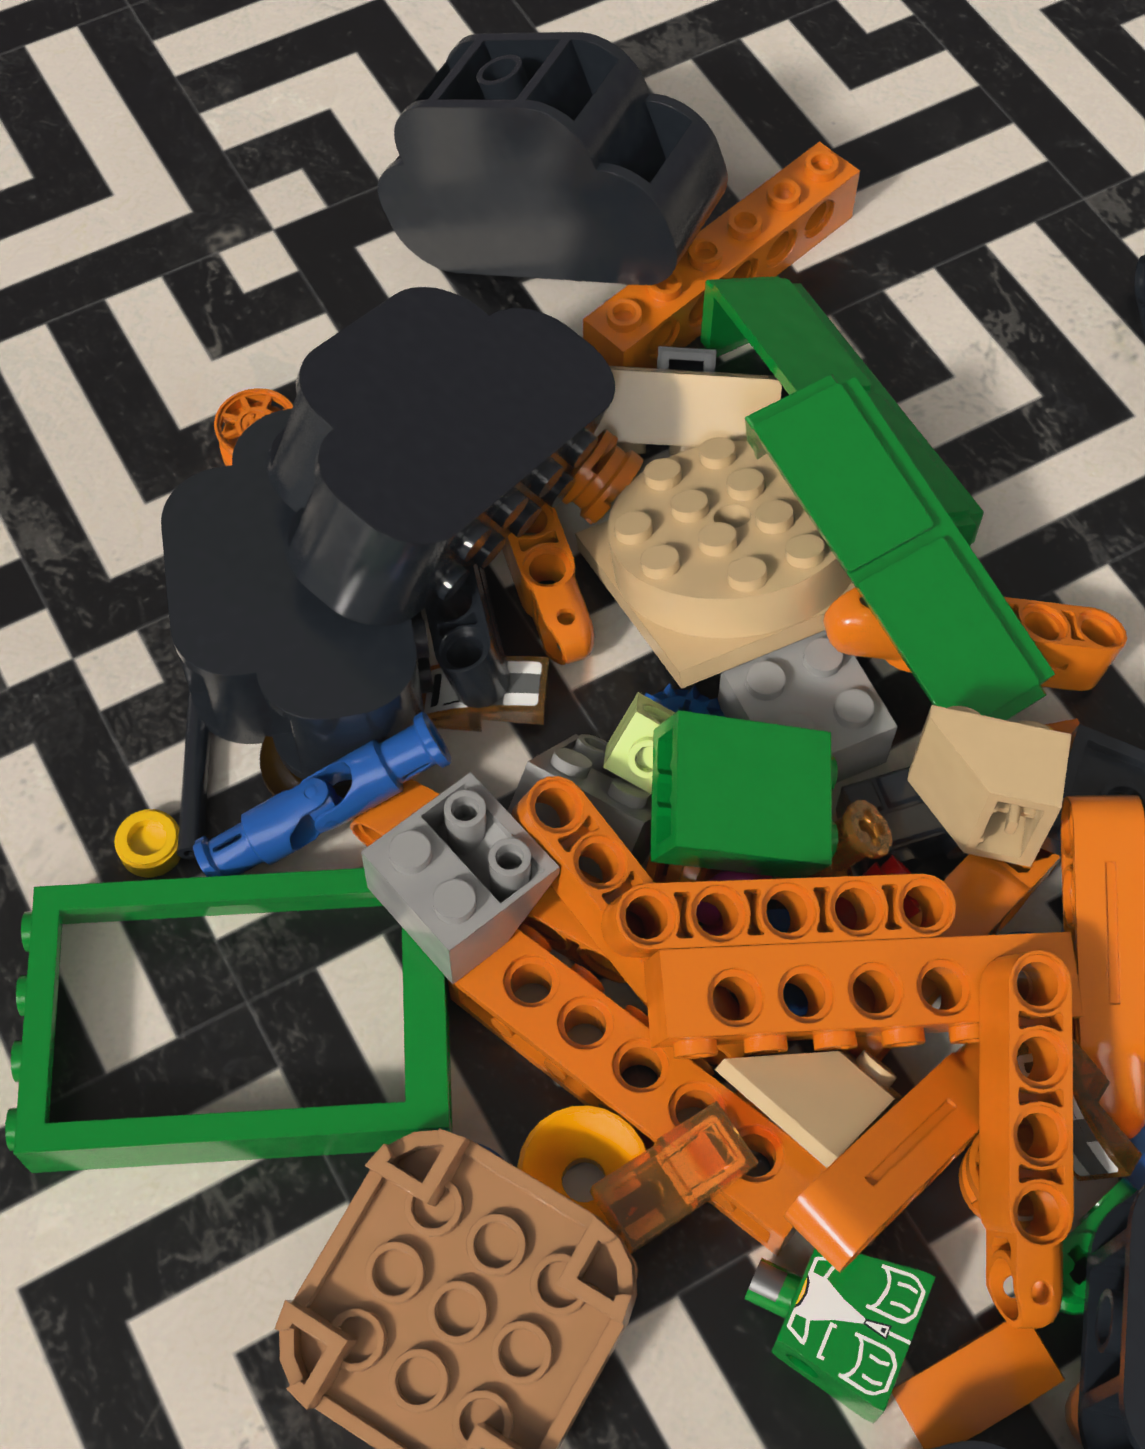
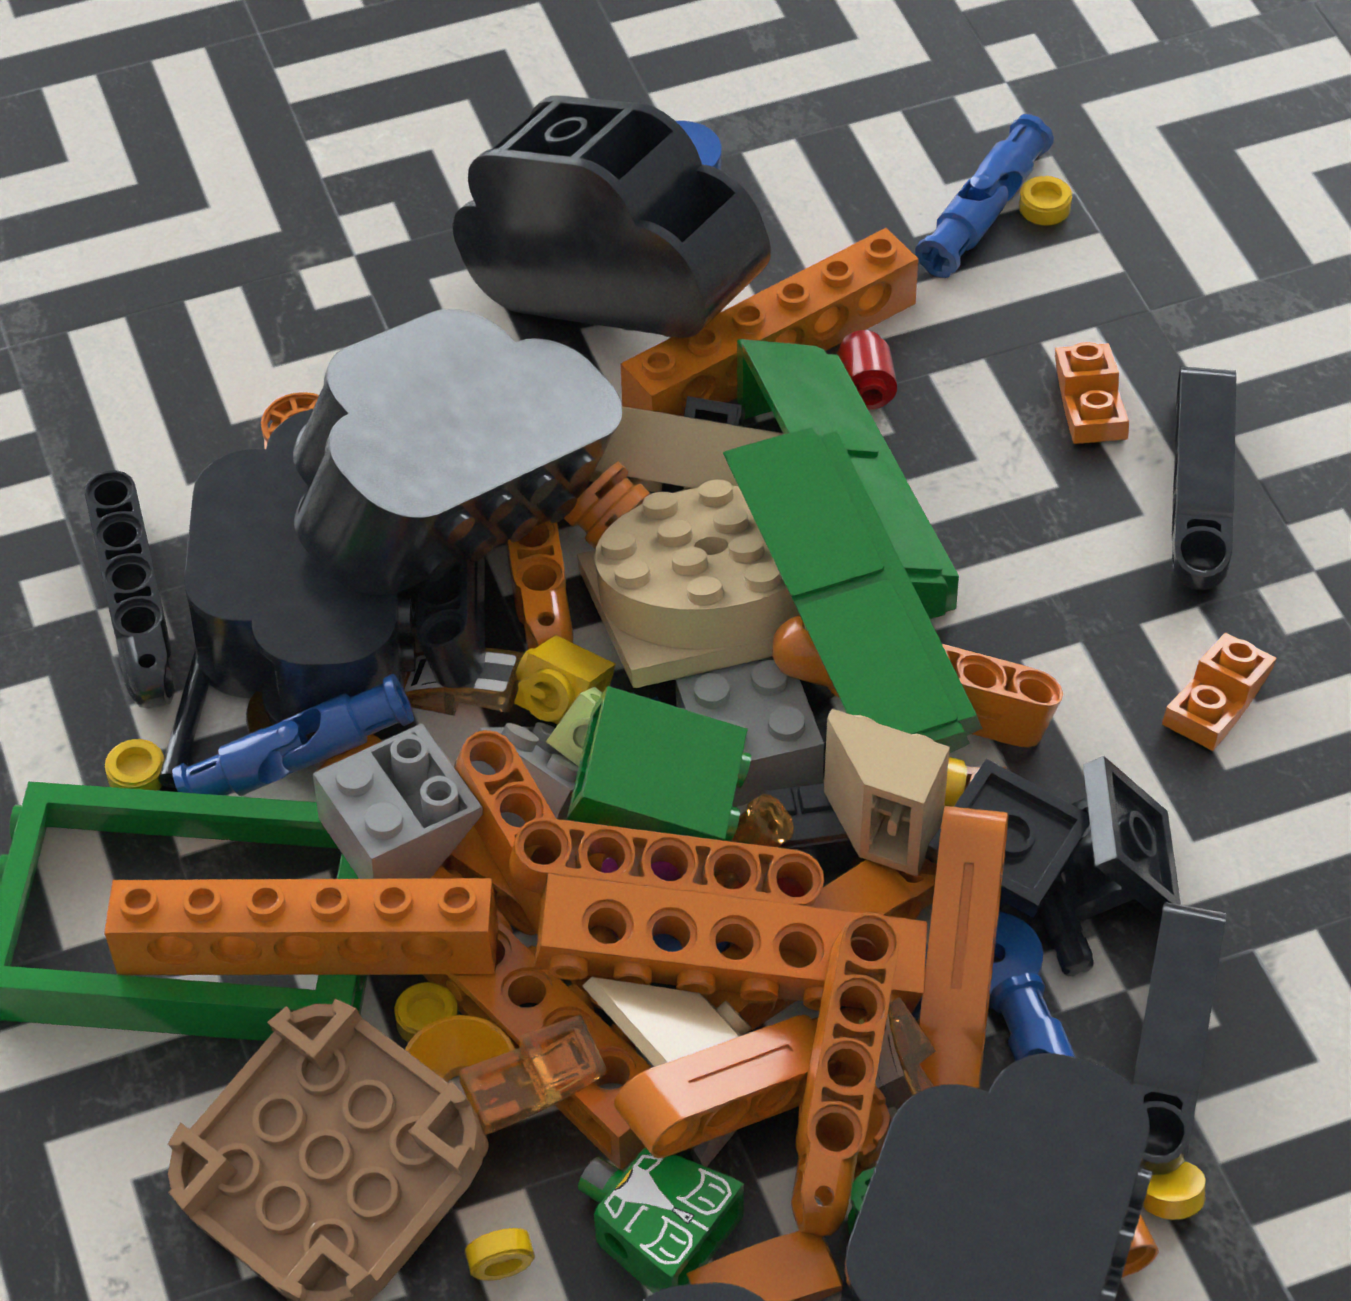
camera: 10 degrees right, 10 degrees down
none -> black piece [85,470,175,709]
none -> orange brick [104,878,498,975]
none -> yellow tile [395,982,458,1042]
none -> yellow tile [465,1228,535,1281]
none -> yellow brick [514,635,616,725]
none -> red brick [837,330,897,410]
none -> blue piece [915,114,1054,278]
none -> yellow tile [1019,176,1072,225]
none -> orange slope [1055,342,1129,444]

